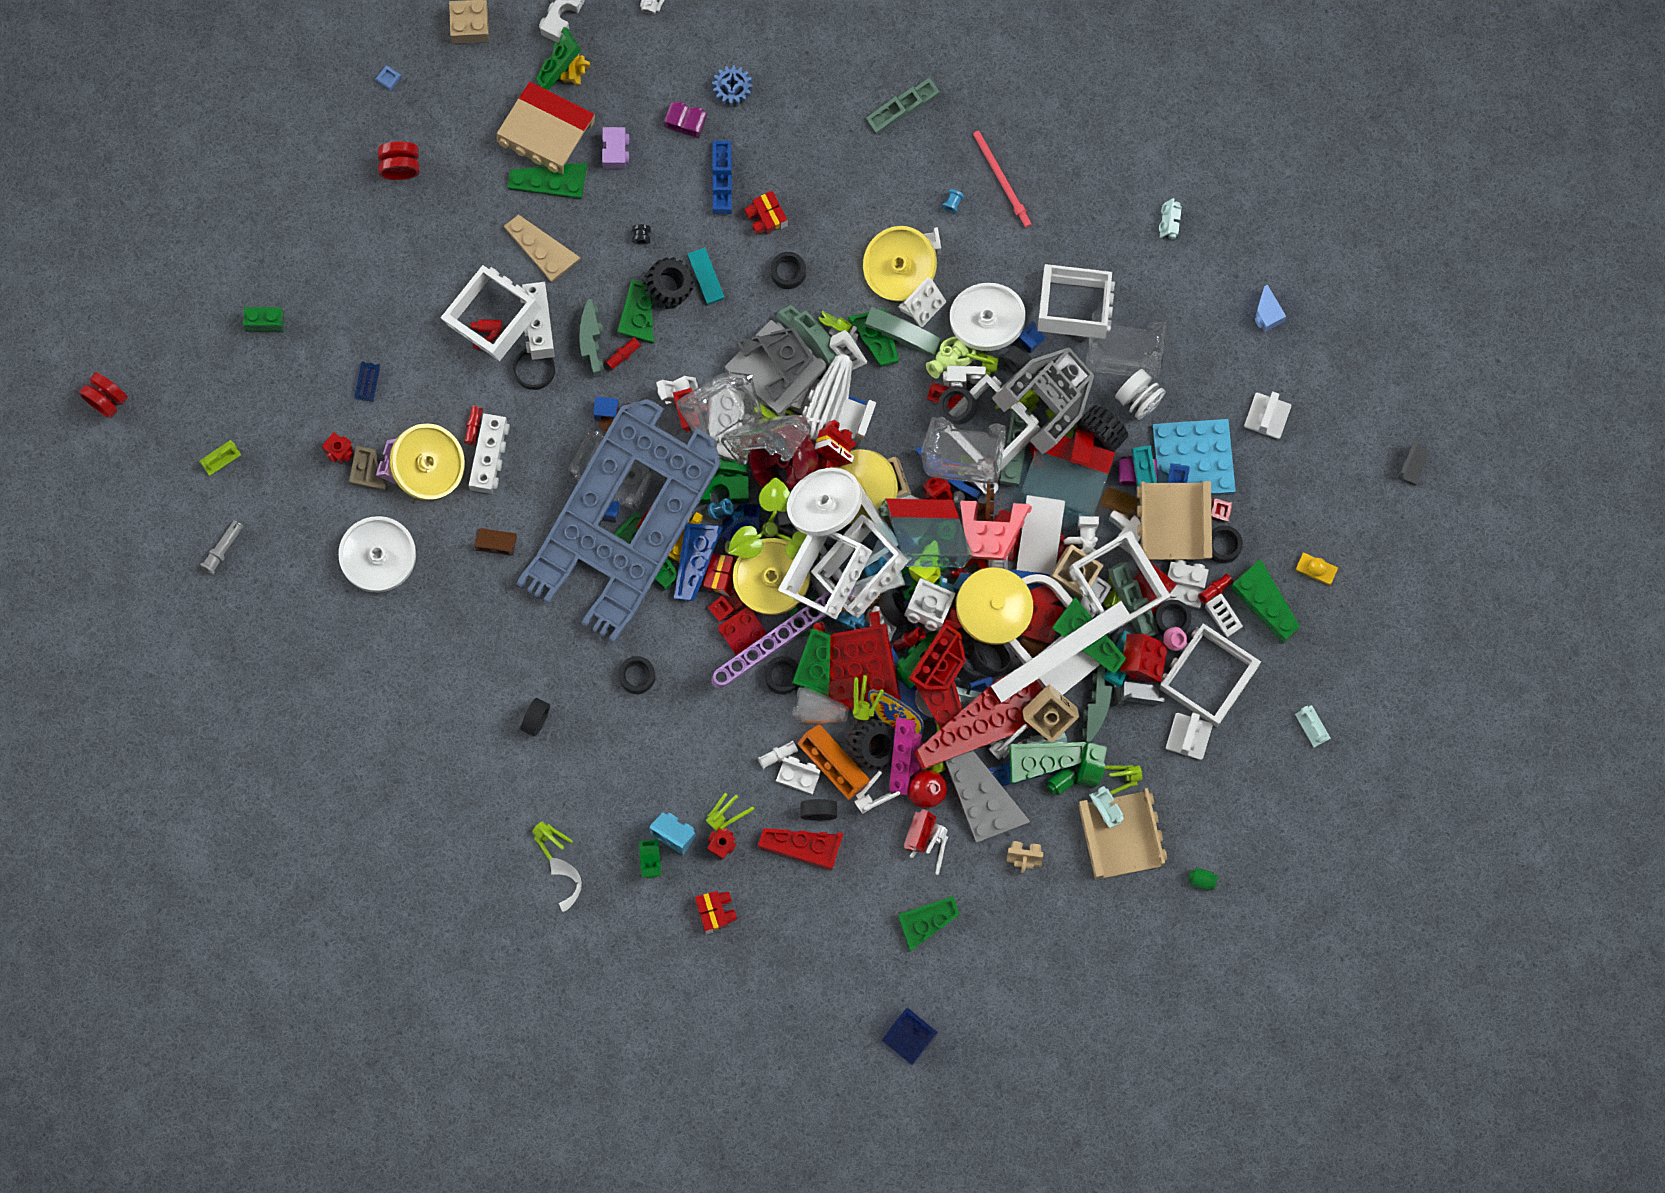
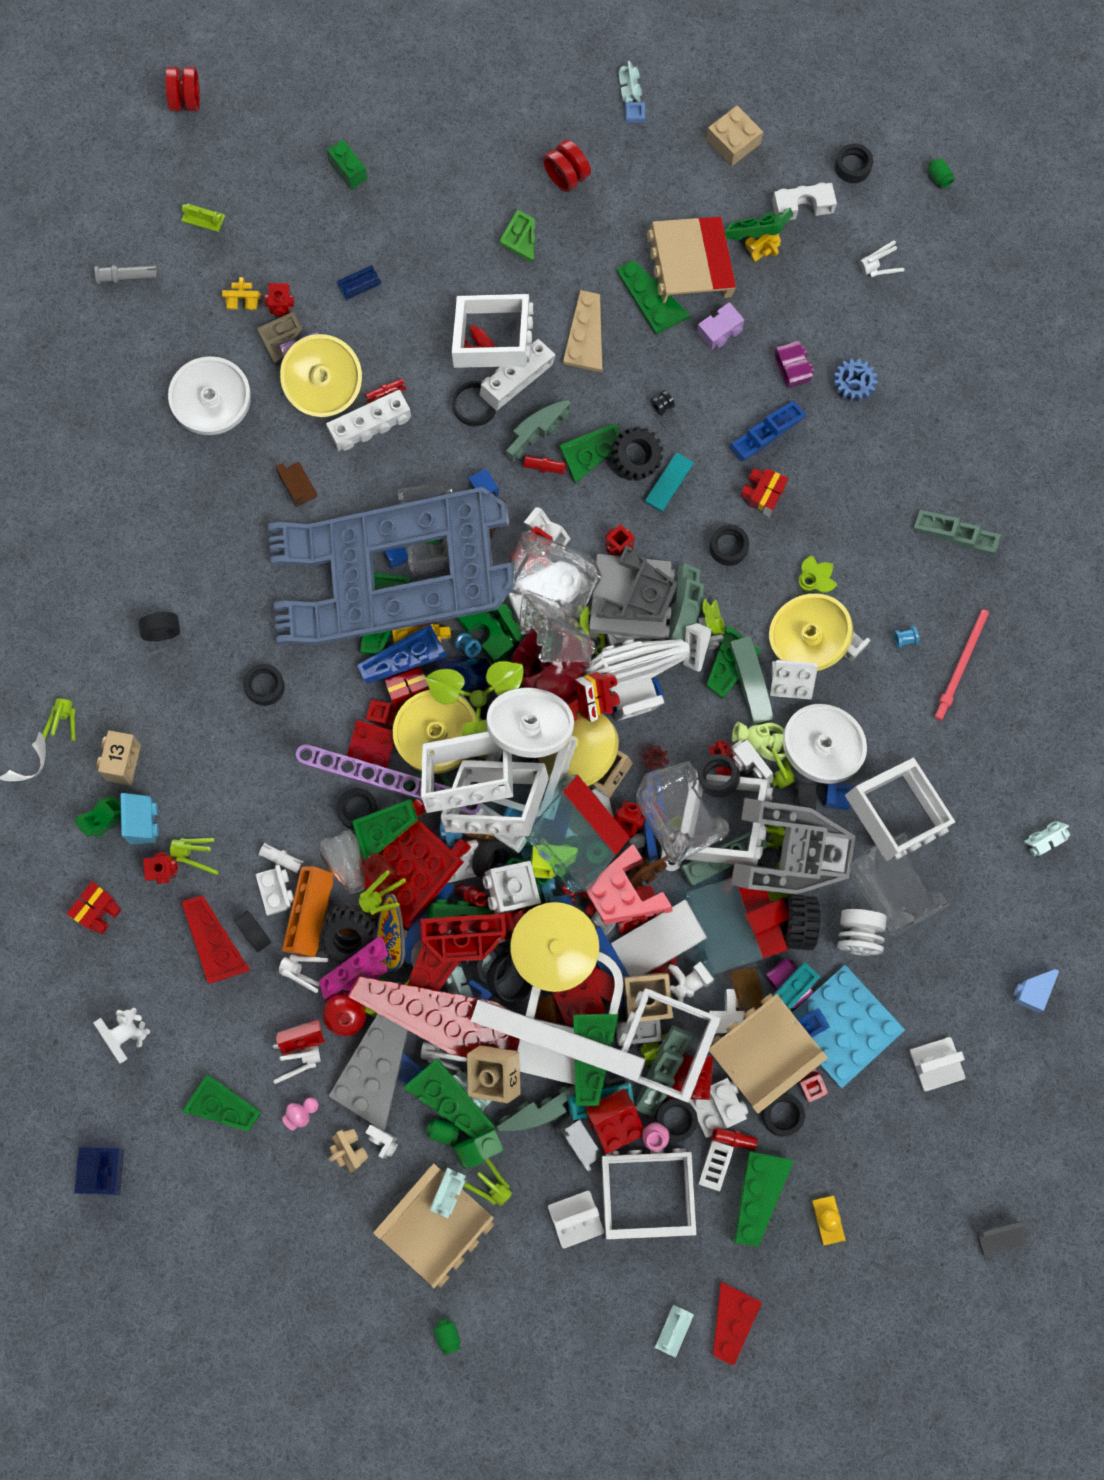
camera: 50 degrees right, 0 degrees up
none -> white piece [93,1008,150,1063]
none -> tan brick [96,730,141,786]
none -> yellow hips [222,277,261,310]
none -> bright pink animal [282,1098,319,1130]
none -> white bracket [366,1125,398,1158]
none -> bright green wing [499,209,535,262]
none -> red brick [605,524,635,556]
none -> light aqua hinge [618,61,642,102]
none -> clear red gear [643,745,669,771]
none -> red wing [713,1282,762,1366]
none -> lime plate [798,556,837,593]

